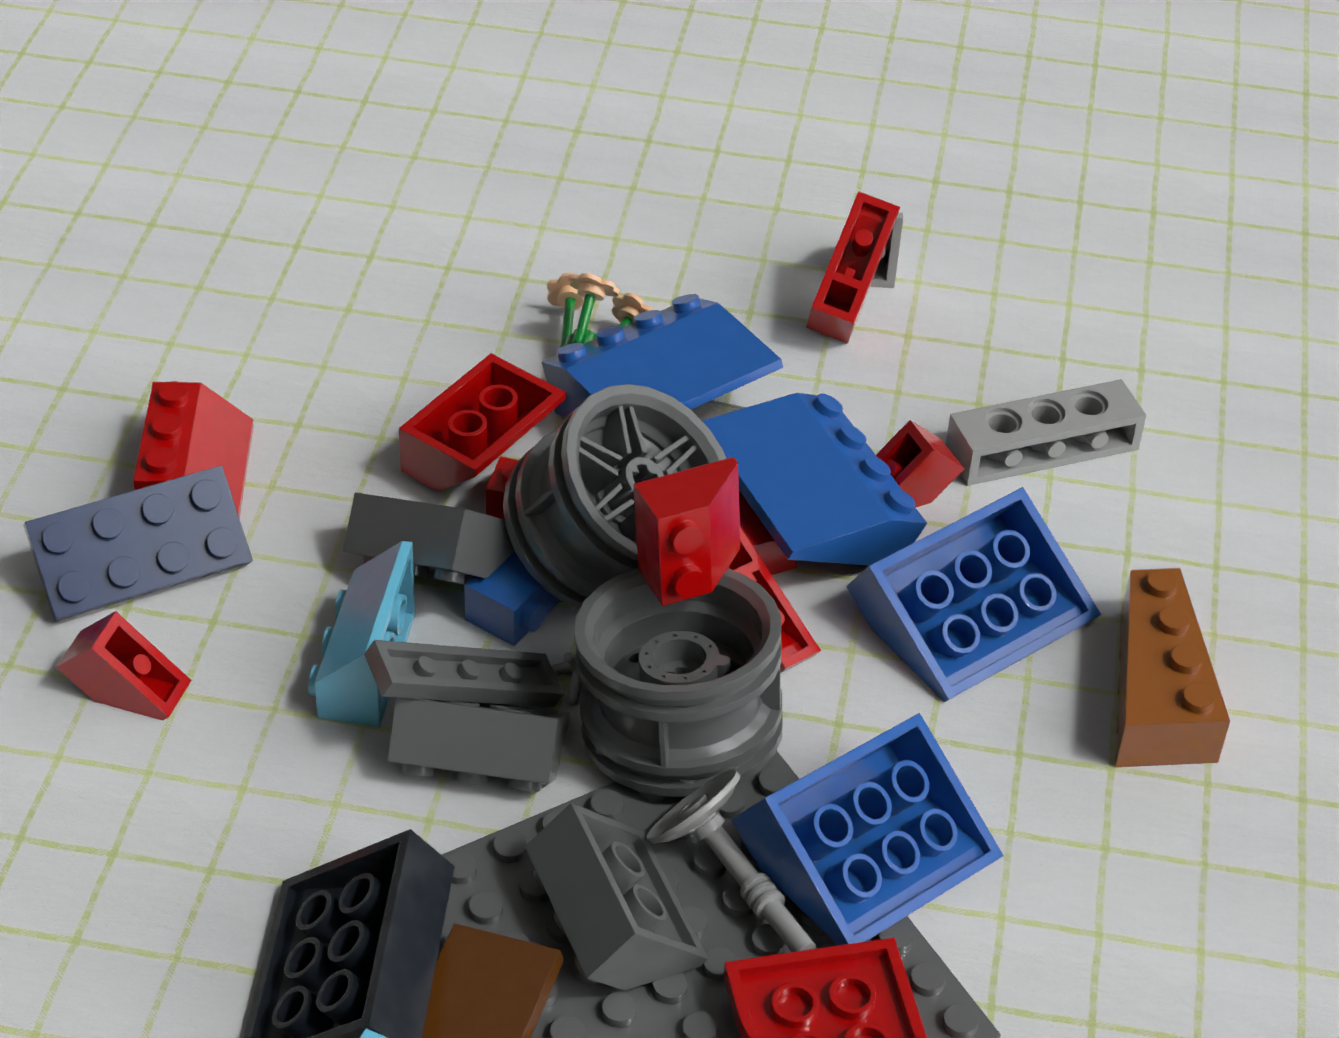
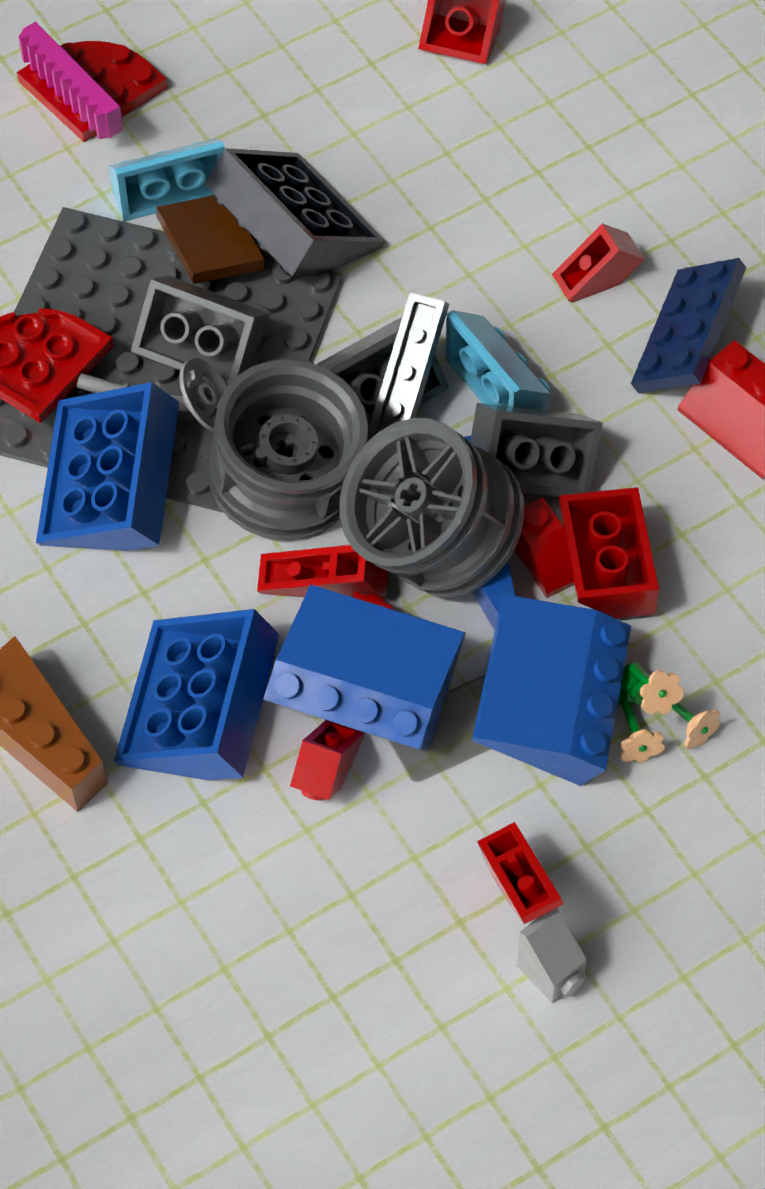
camera: 140 degrees right, 15 degrees up
red slope [633,457,740,606] -> none
light grey brick [945,379,1146,486] -> none

